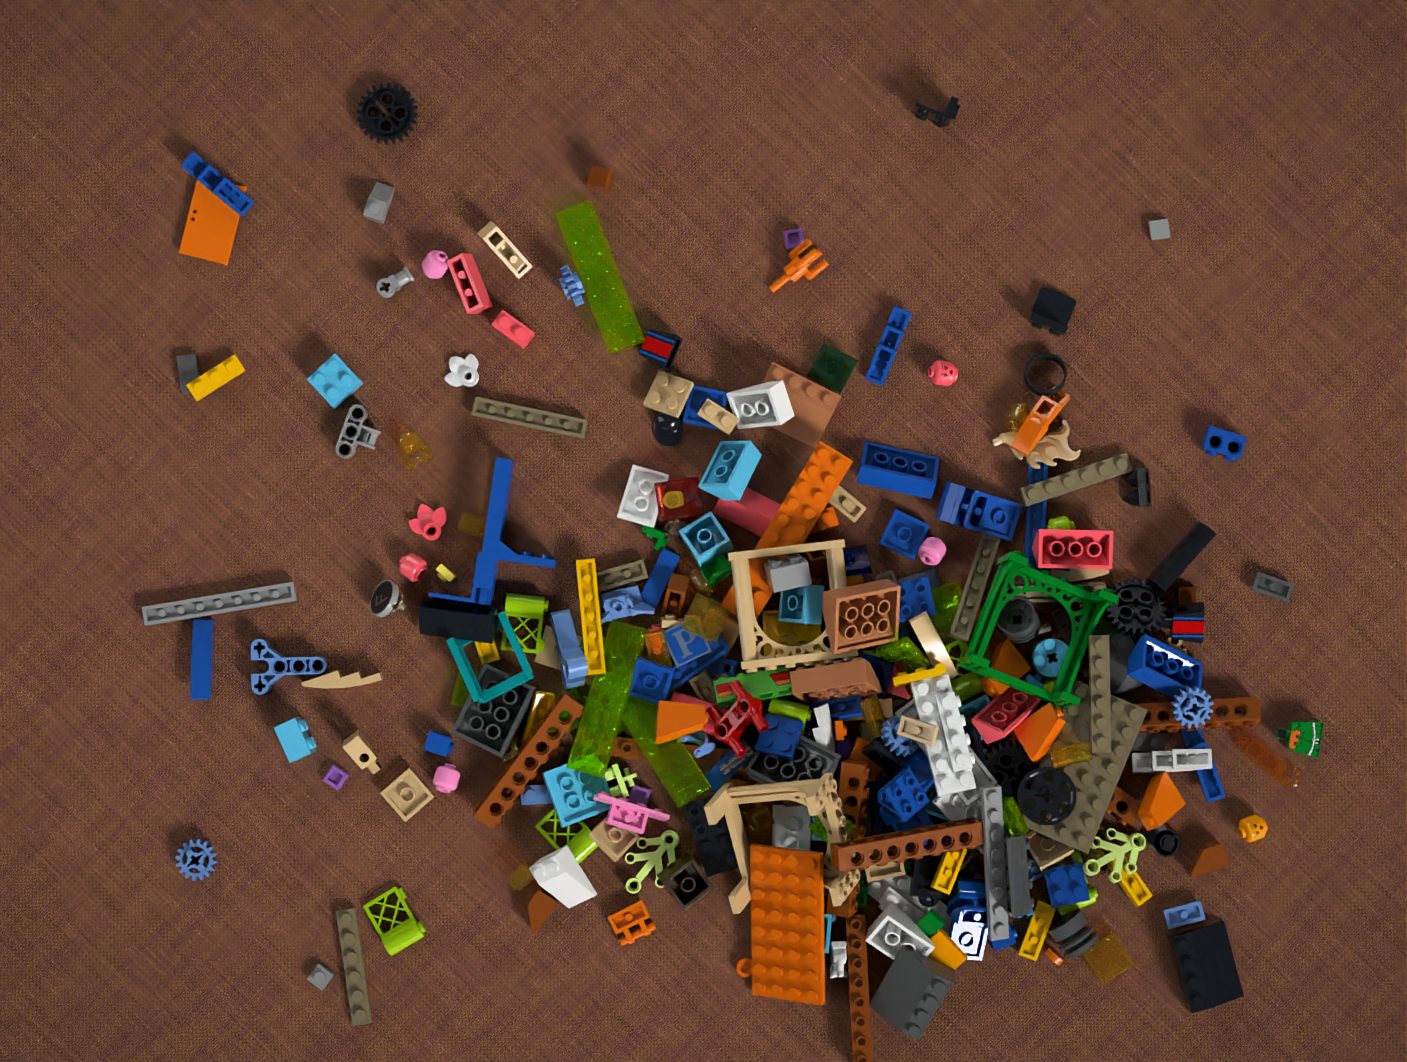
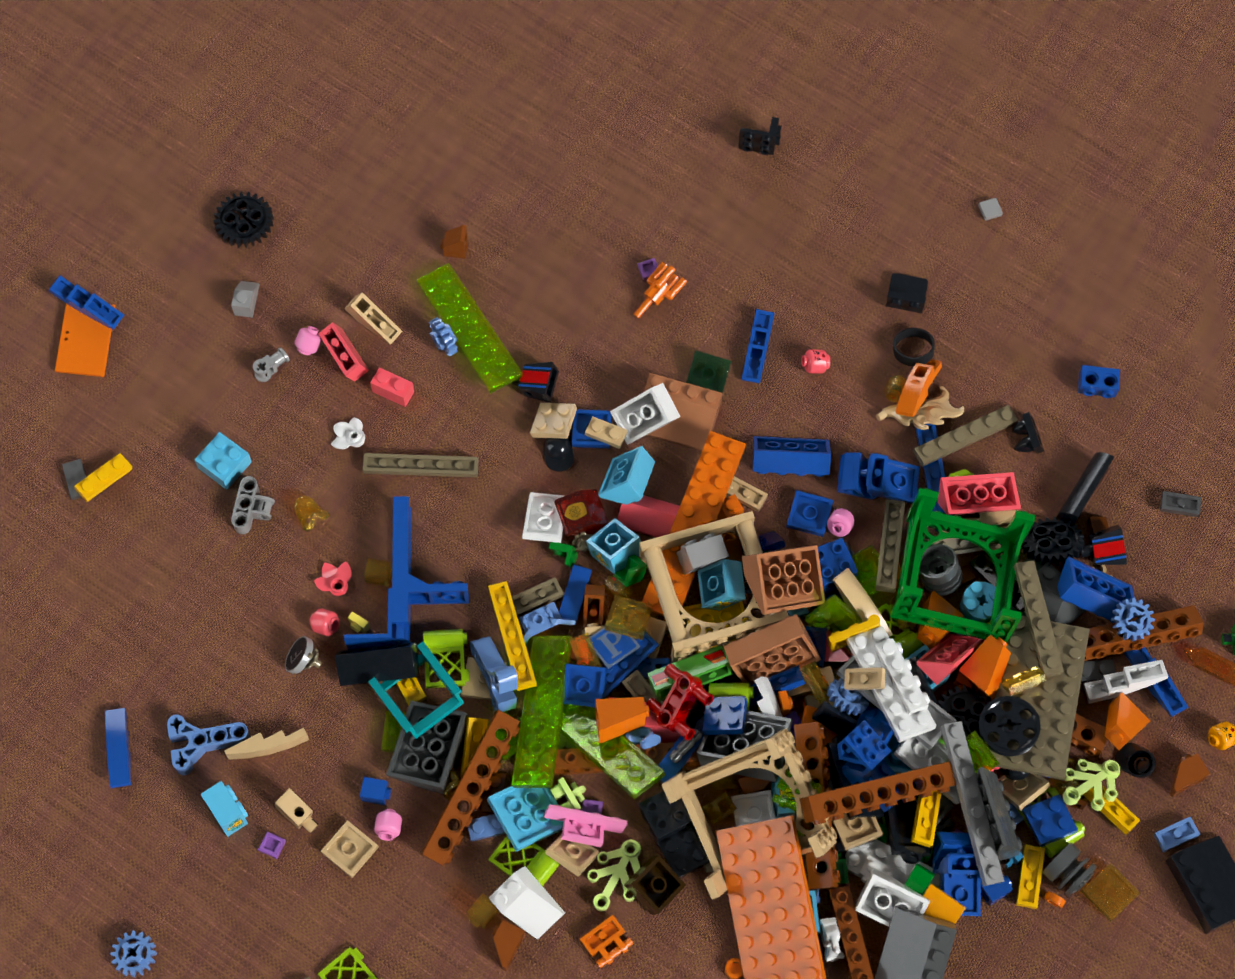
camera: 15 degrees left, 20 degrees down
light grey plate [142,582,297,626] -> none

